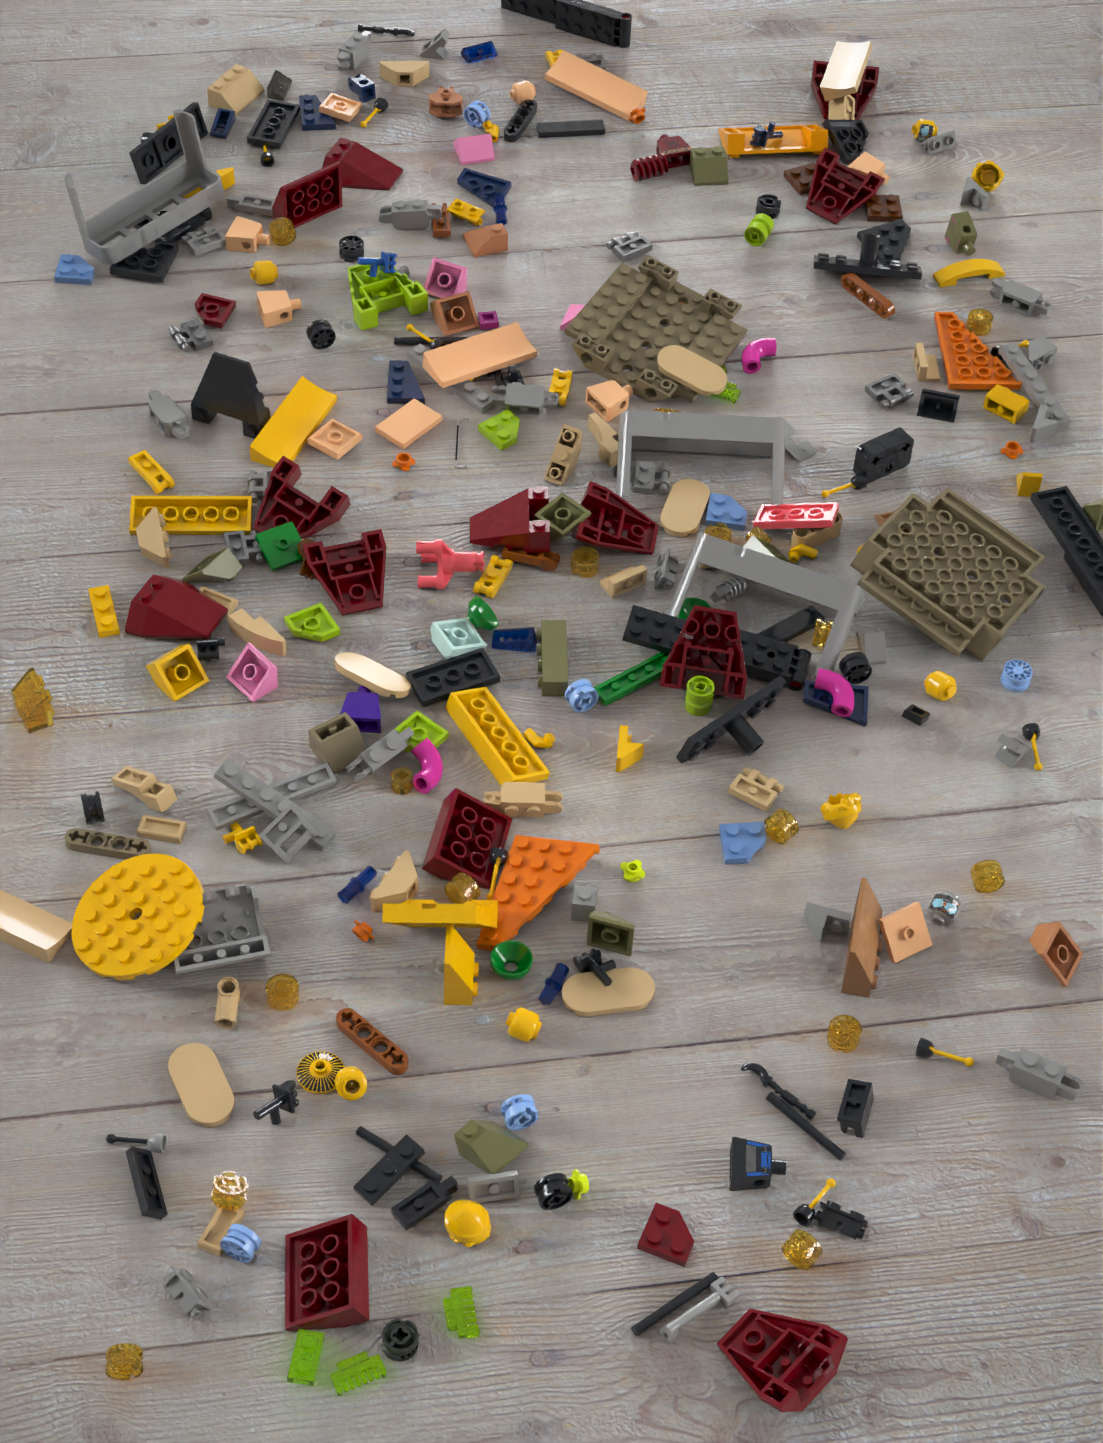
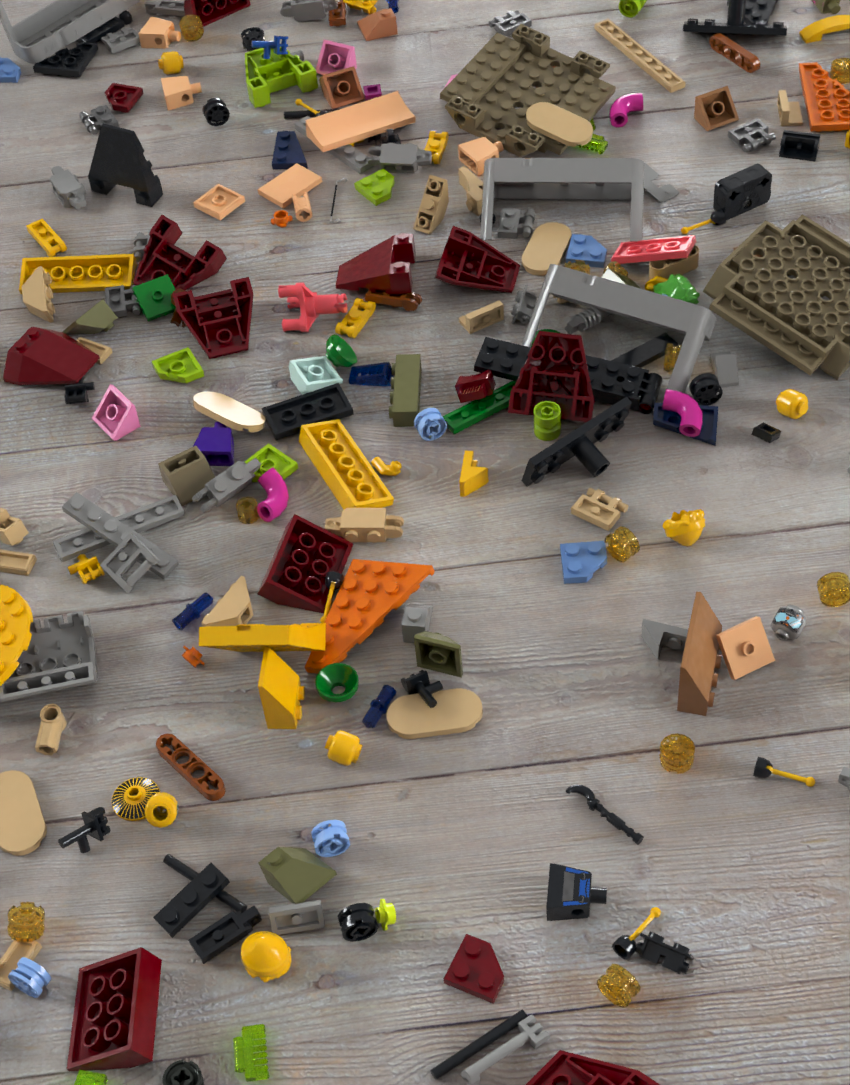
camera: 10 degrees right, 0 degrees up
yellow slope [146,644,210,702] -> none
tan slope [228,608,287,656] -> none
yellow arch [250,376,337,468] -> none
clear yellow wheel [265,973,300,1011] -> none
clear yellow wheel [444,873,480,904] -> none
olive slope [534,493,591,541] -> none
clear yellow wheel [571,546,600,578] -> none
neon yellow plate [620,860,645,882] -> none
black bar [766,1092,846,1161] -> none
black hinge [837,1079,874,1138] -> none
none -> light nougat hinge [292,192,312,222]
none -> dark red piece [455,370,496,403]
none -> tan tile [595,19,685,93]
none -> bright green head [653,274,700,304]
none -> medium nougat slope [694,86,739,131]

